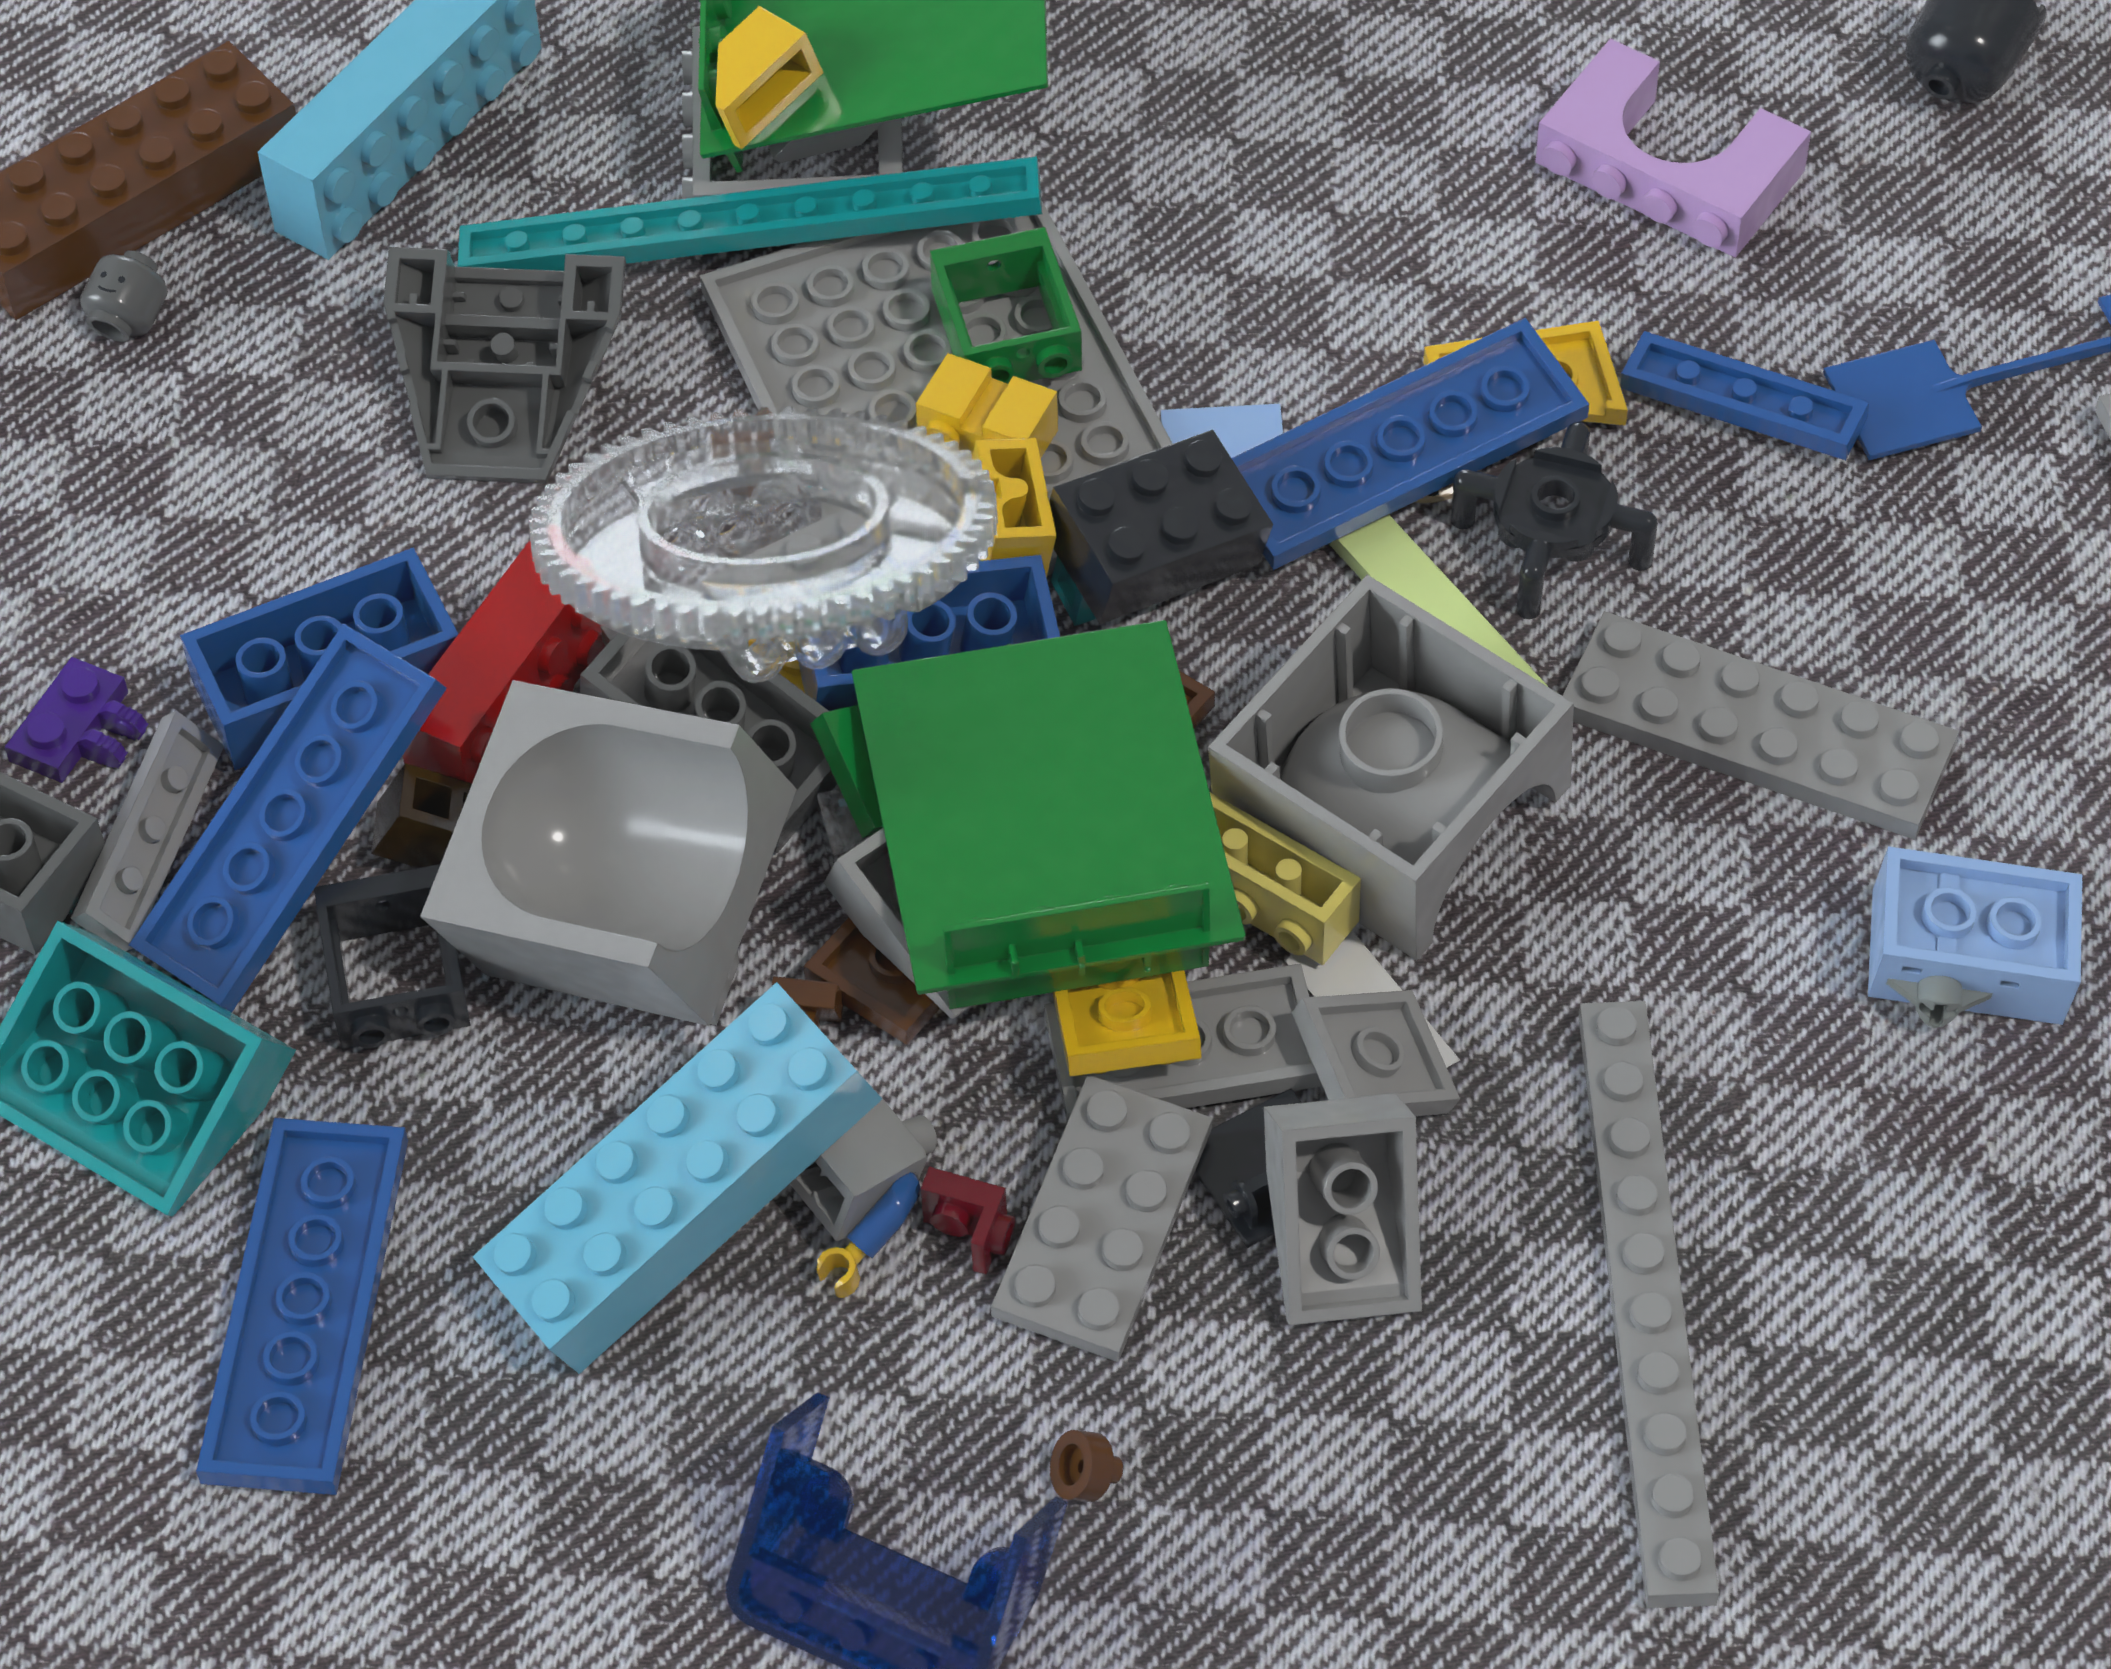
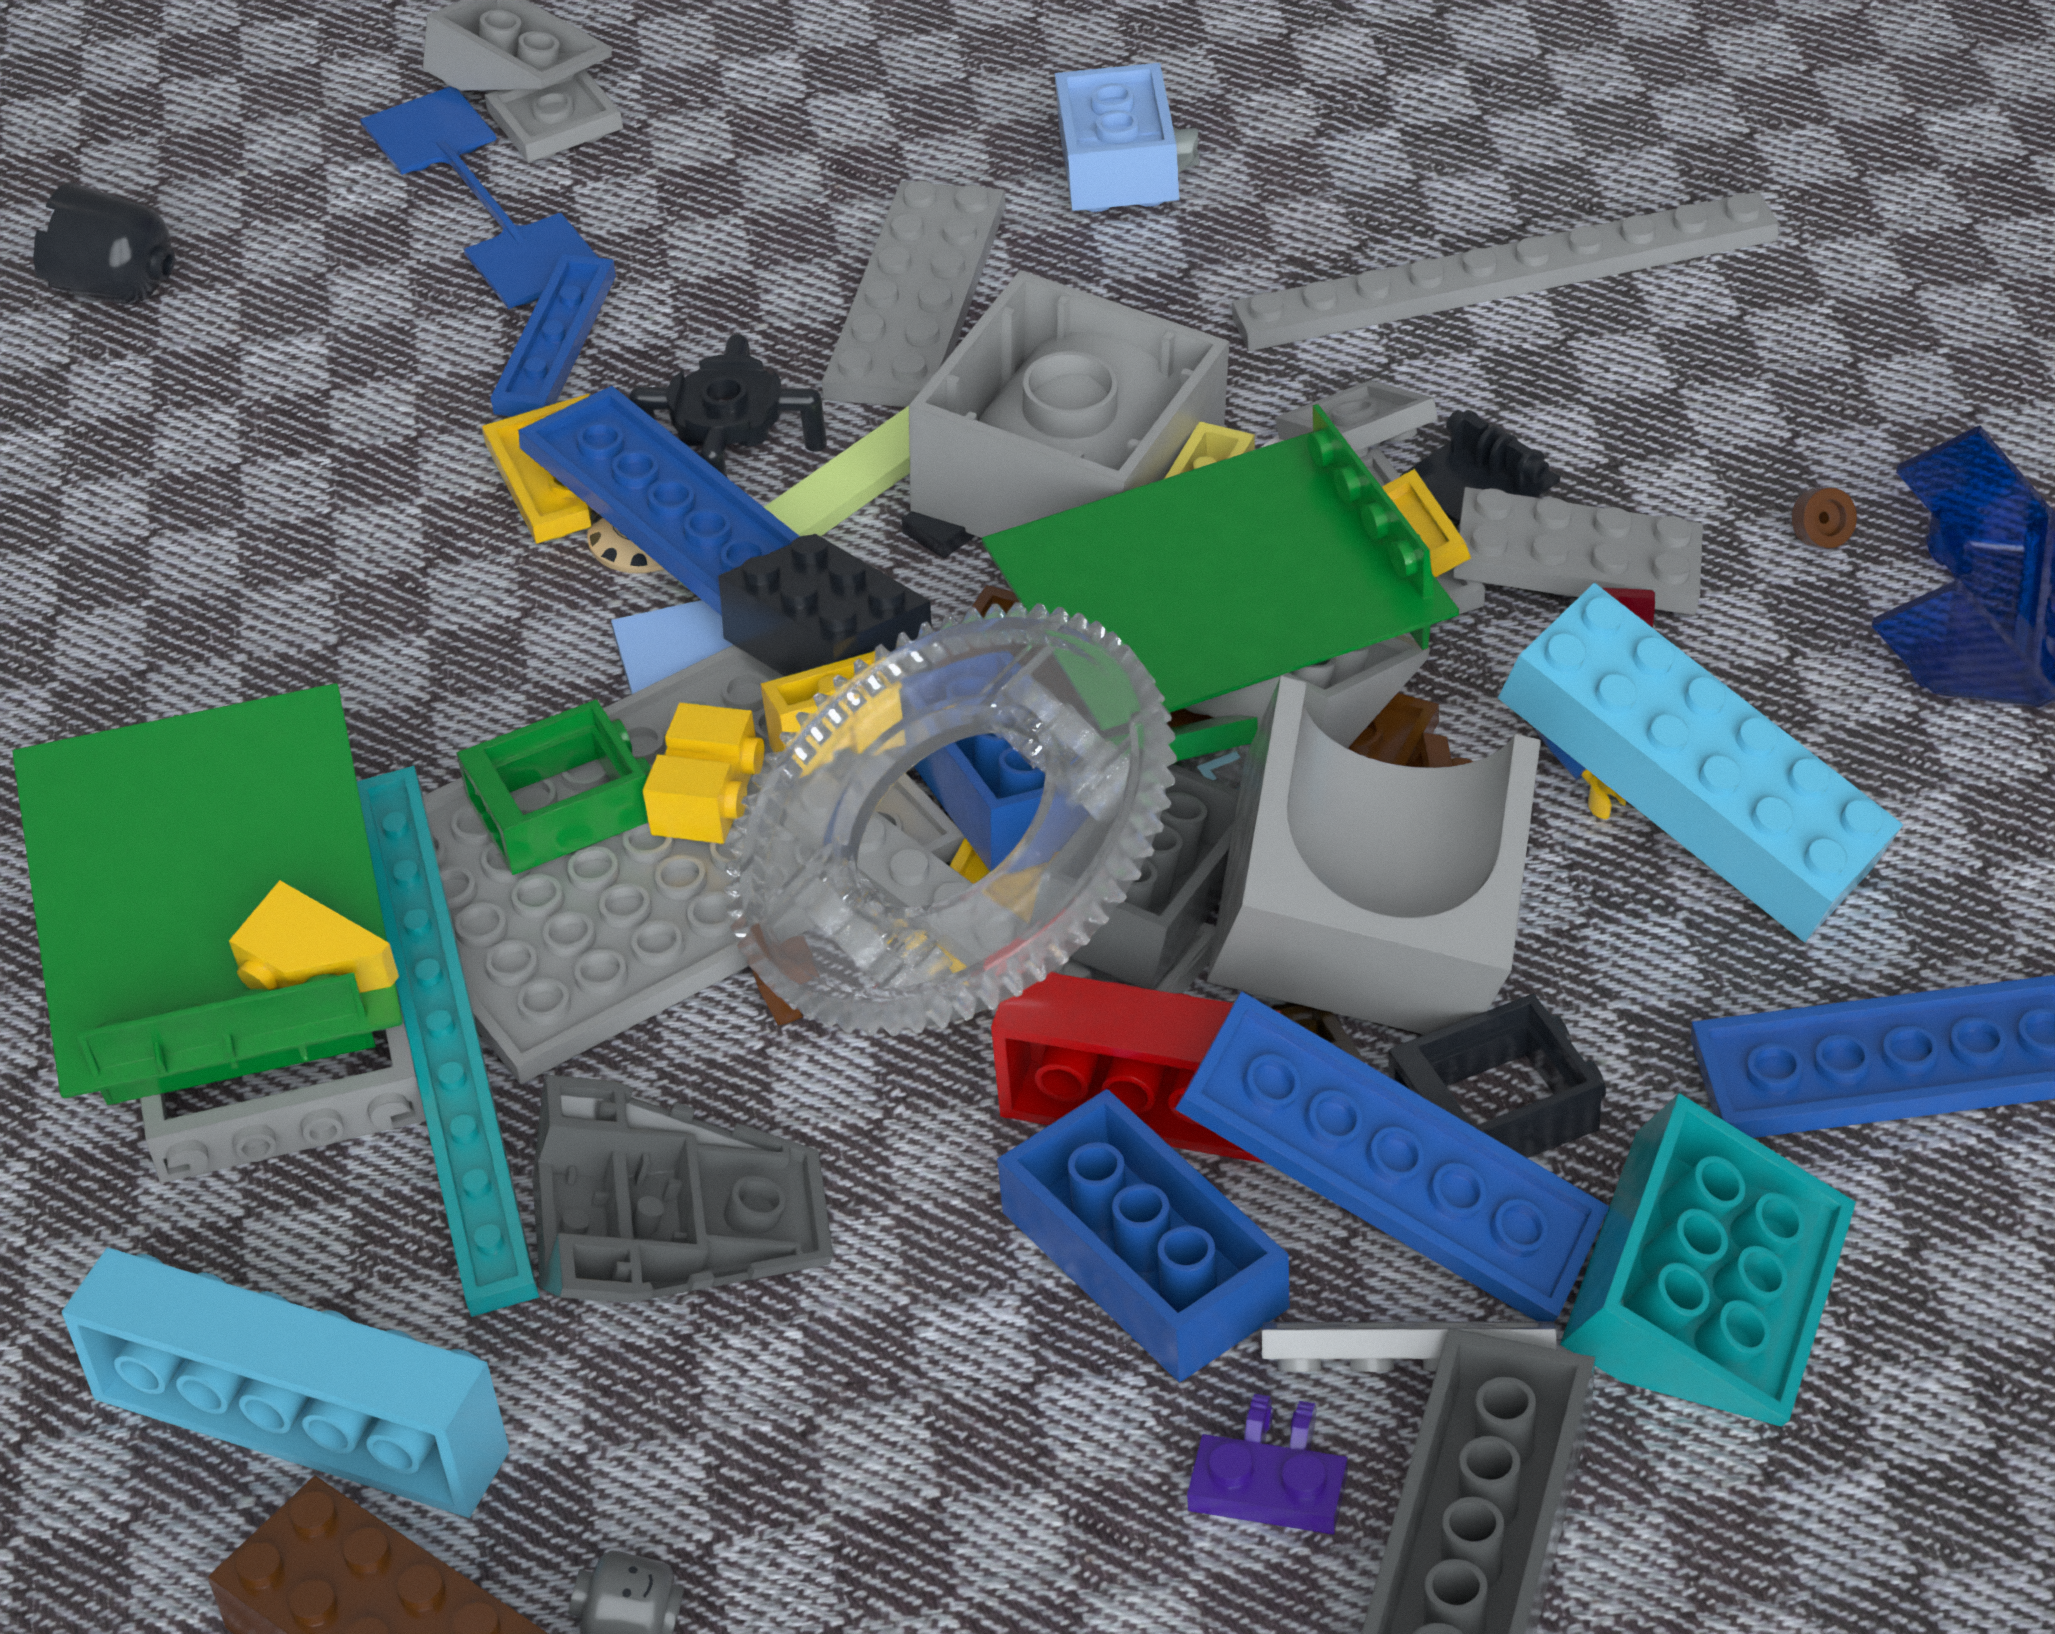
camera: 100 degrees left, 10 degrees down
light grey slope [1264,1094,1422,1325] -> none
lavender arch [1535,38,1811,258] -> none

